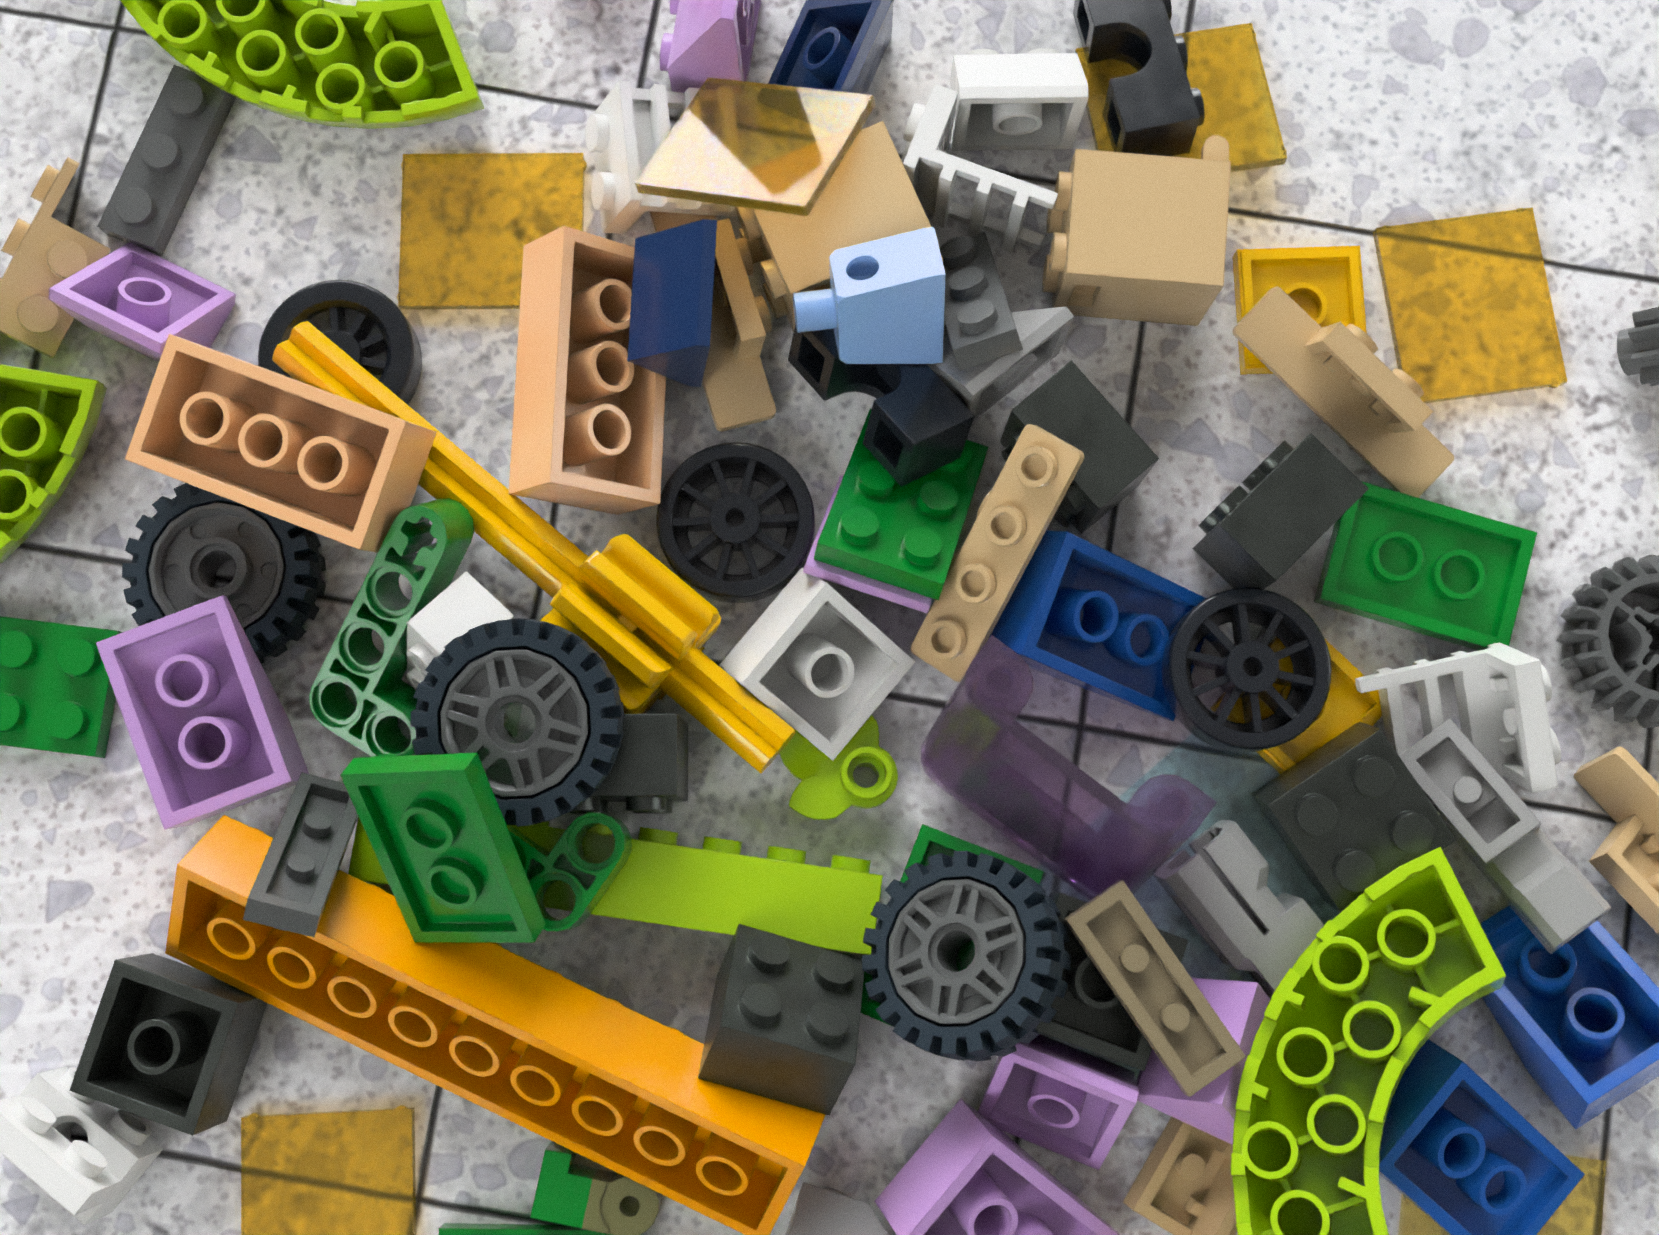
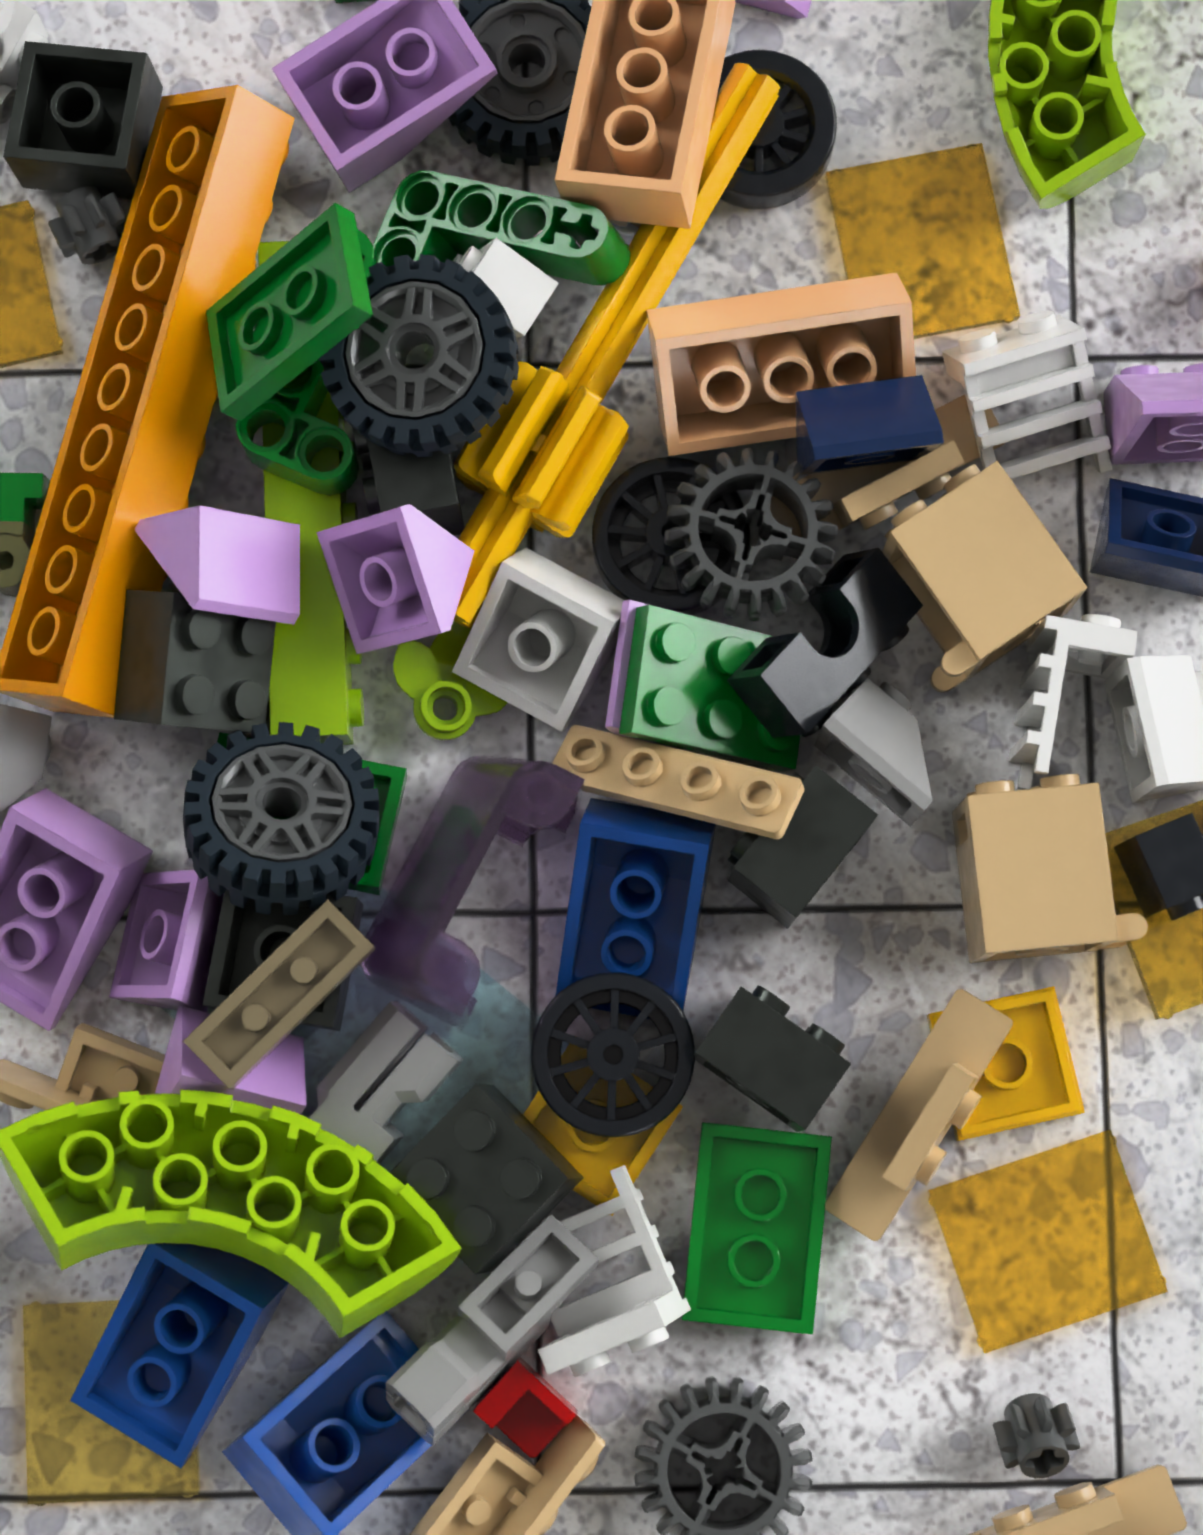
camera: 80 degrees right, 0 degrees up
dark grey plate [243,772,358,937] -> none
clear yellow piece [635,77,876,216] -> none
light blue torso [793,227,946,364] -> none
dark grey plate [939,232,1023,371] -> none
none -> dark grey gear [48,186,127,265]
none -> lavender slope [134,505,300,625]
none -> lavender slope [317,504,474,654]
none -> red panel [473,1357,578,1458]
none -> dark grey gear [664,447,838,621]

